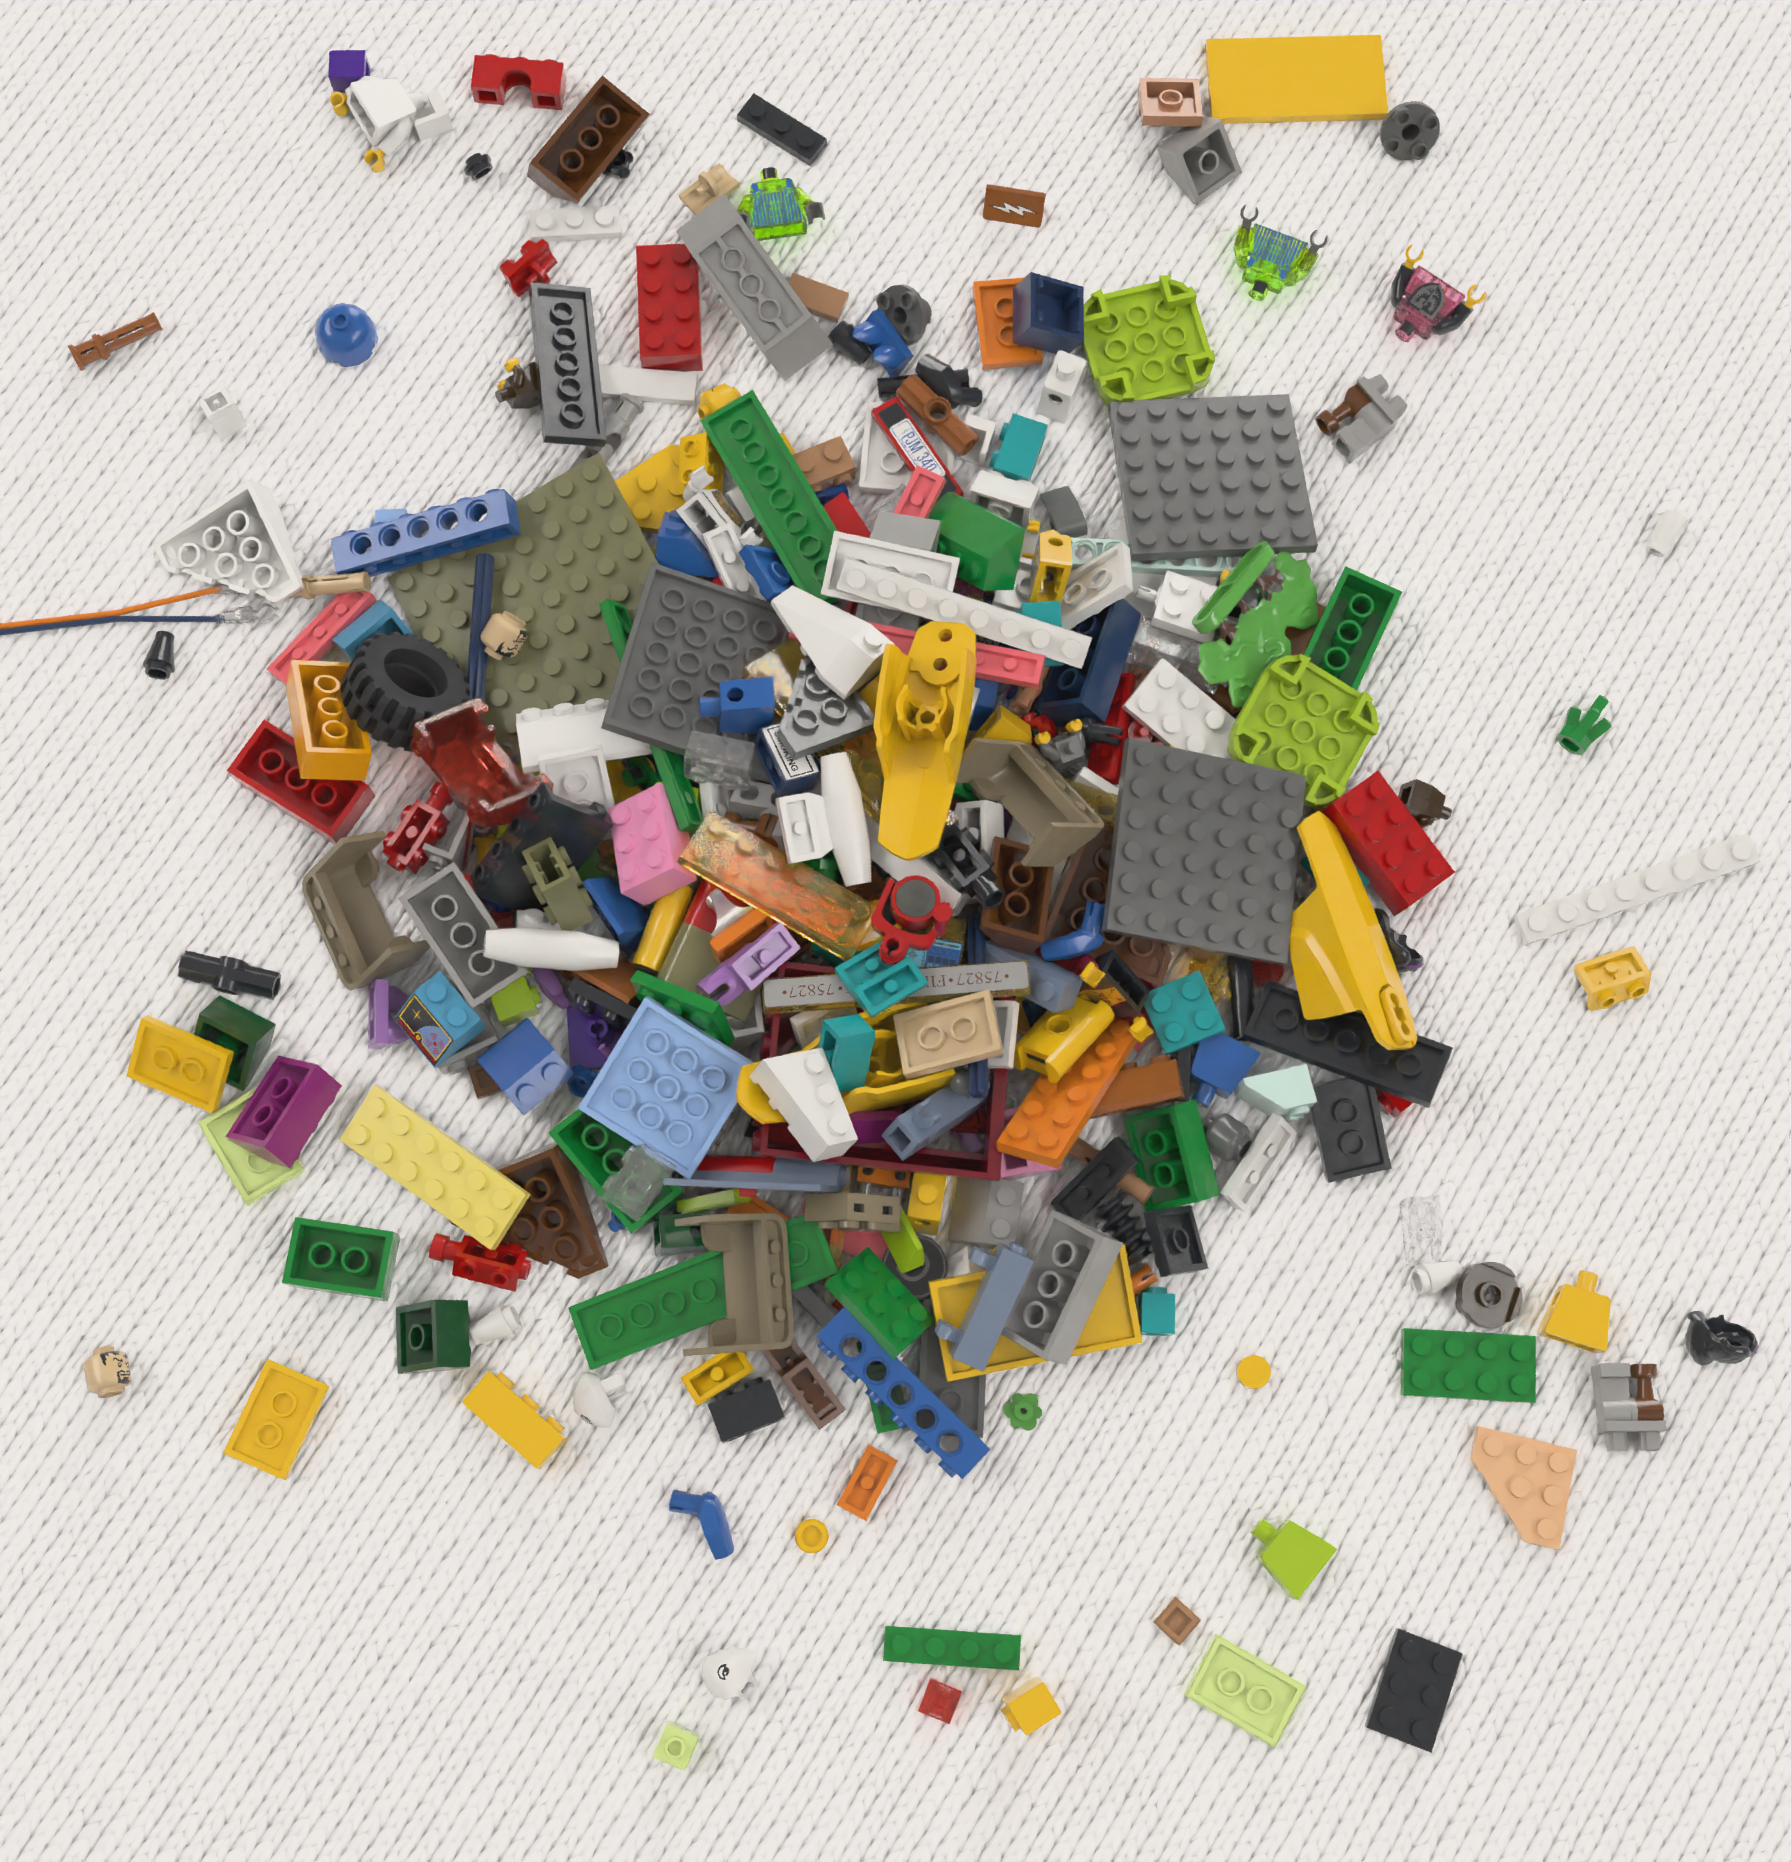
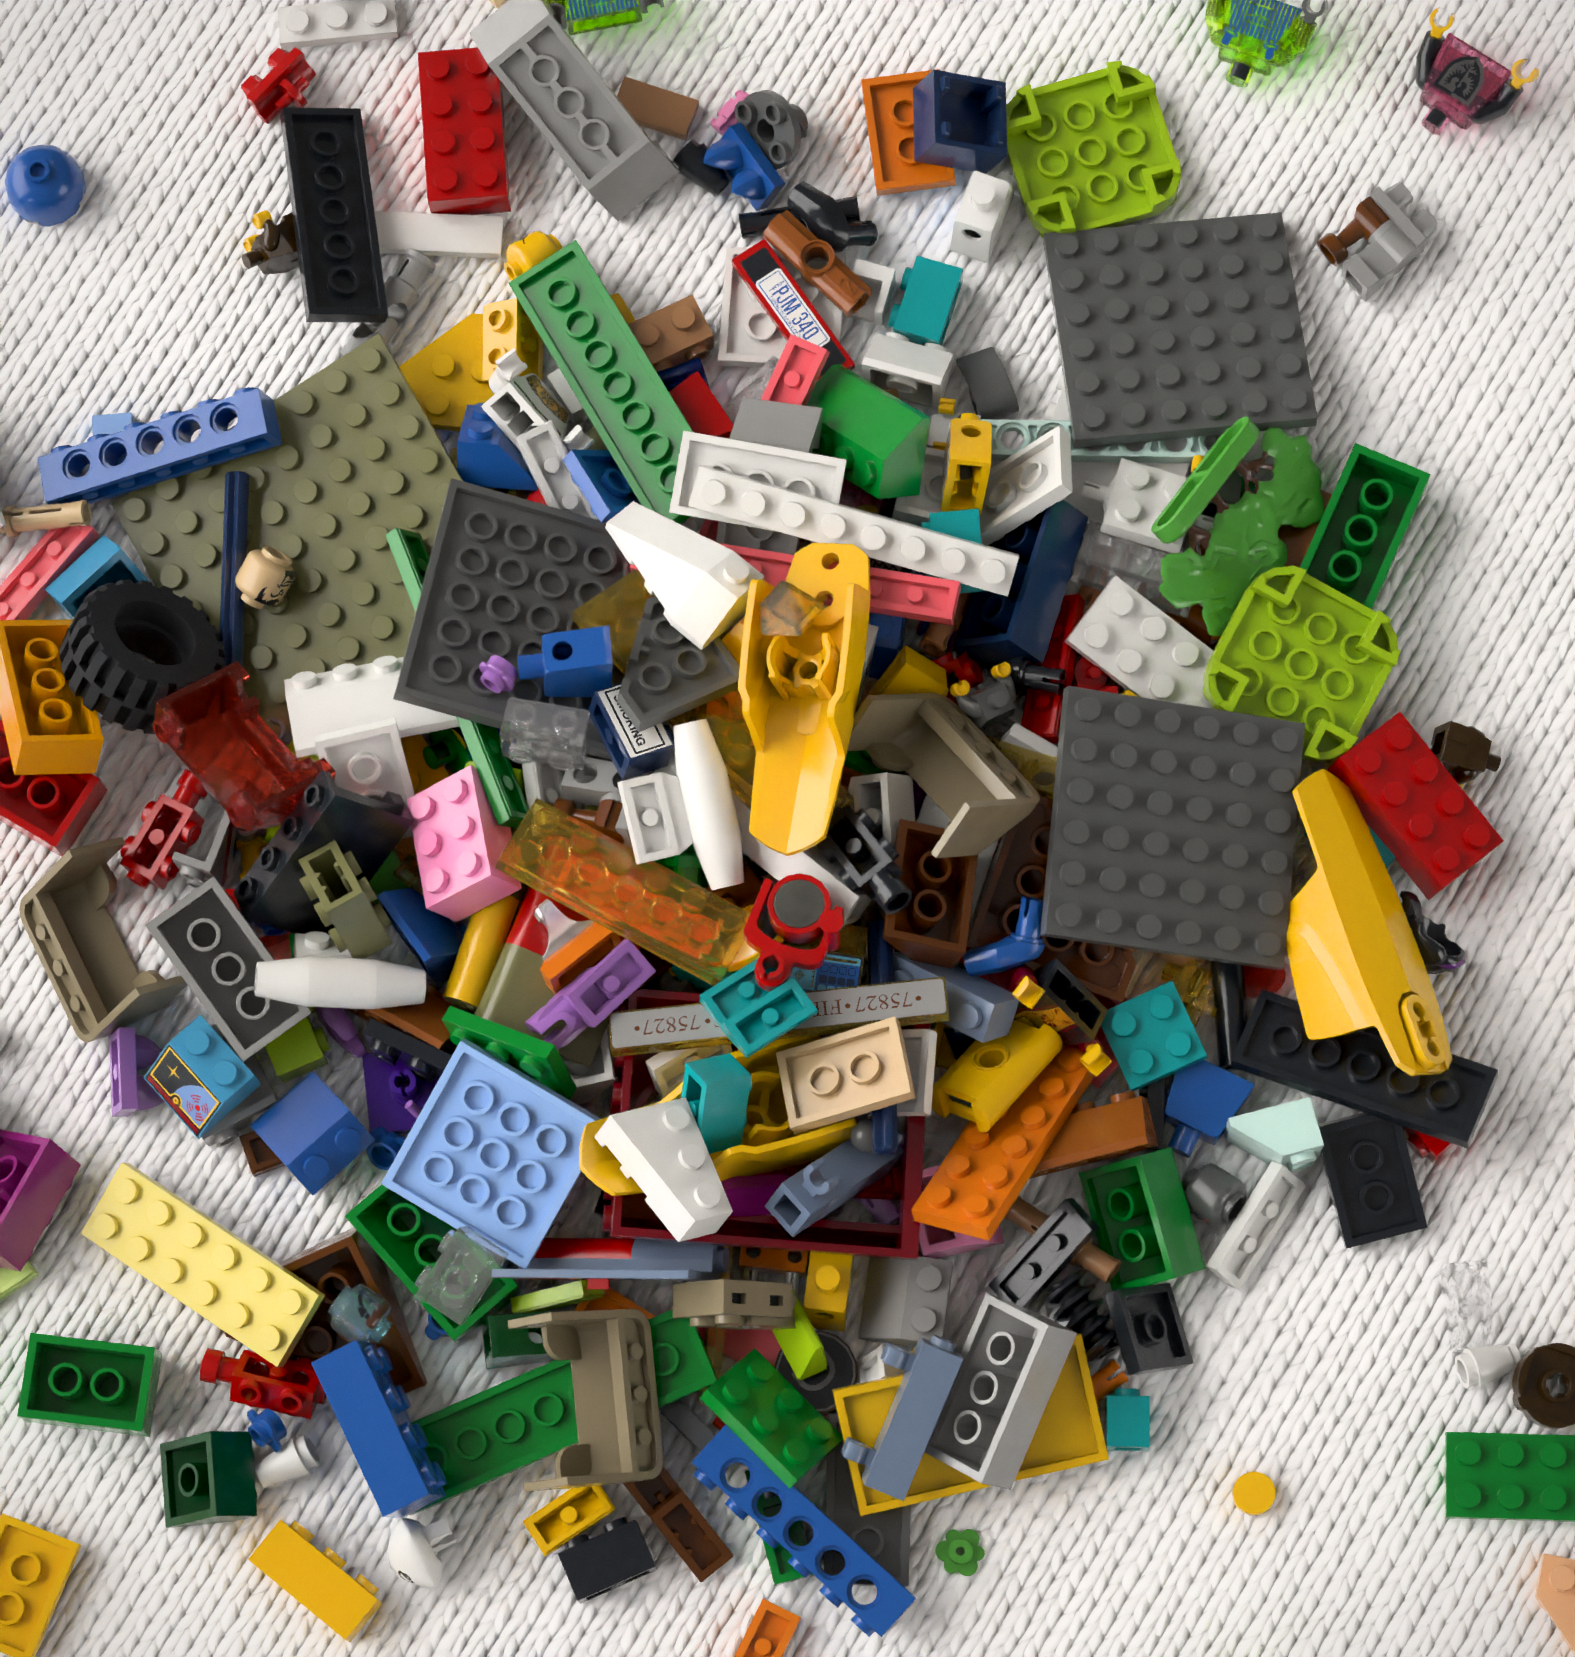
camera: 10 degrees right, 0 degrees up
none -> blue plate [247,1408,287,1452]
none -> blue brick [311,1340,447,1519]
none -> clear light blue head [328,1284,393,1344]
none -> medium lavender plate [479,655,518,693]
none -> bright pink piece [710,90,749,135]
none -> clear yellow slope [760,581,824,636]

